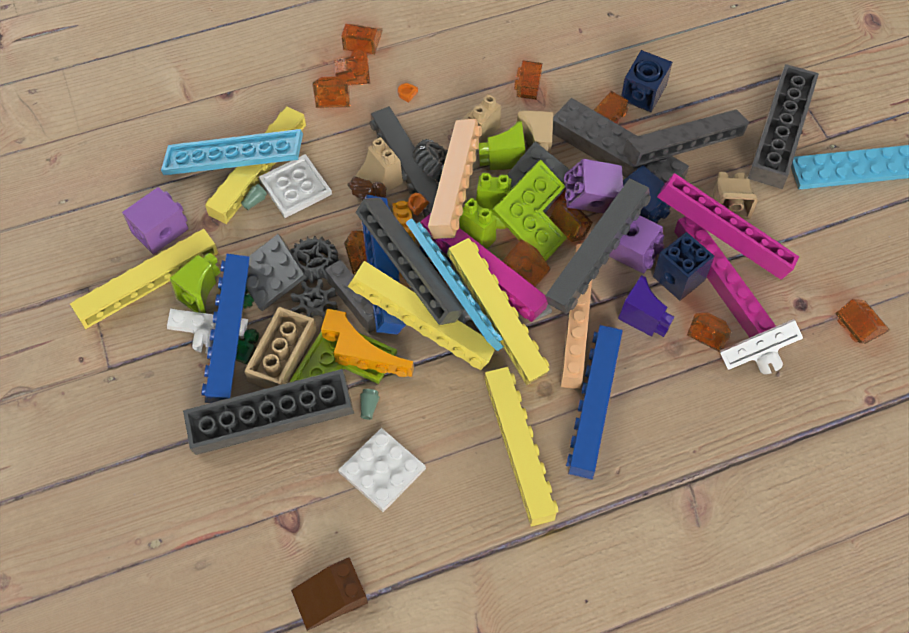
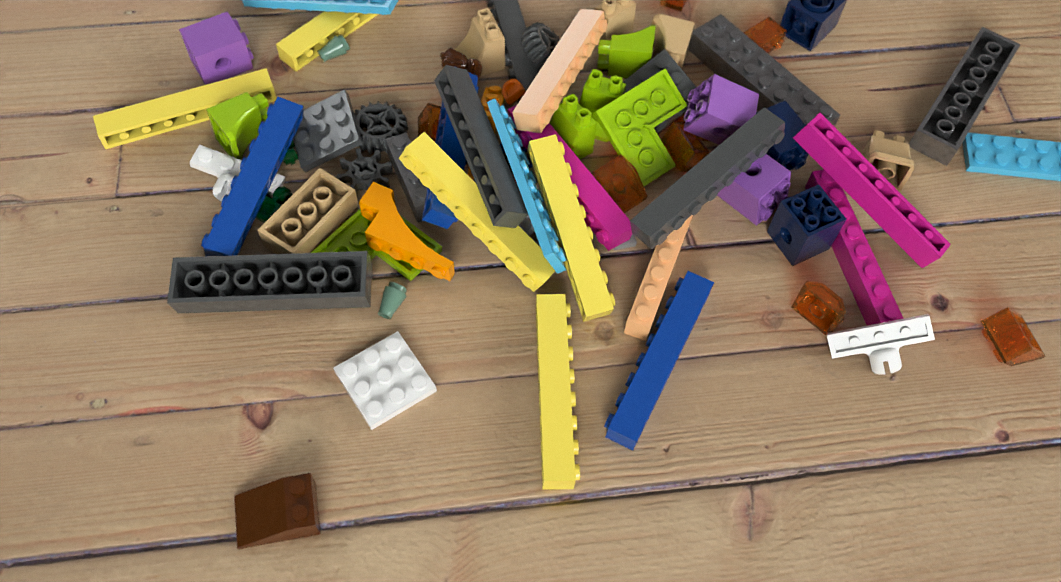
camera: 10 degrees right, 0 degrees up
white plate [259,154,332,218] -> none
dark purple hips [618,275,674,337] -> none
flat silver brick [623,109,749,167] -> none

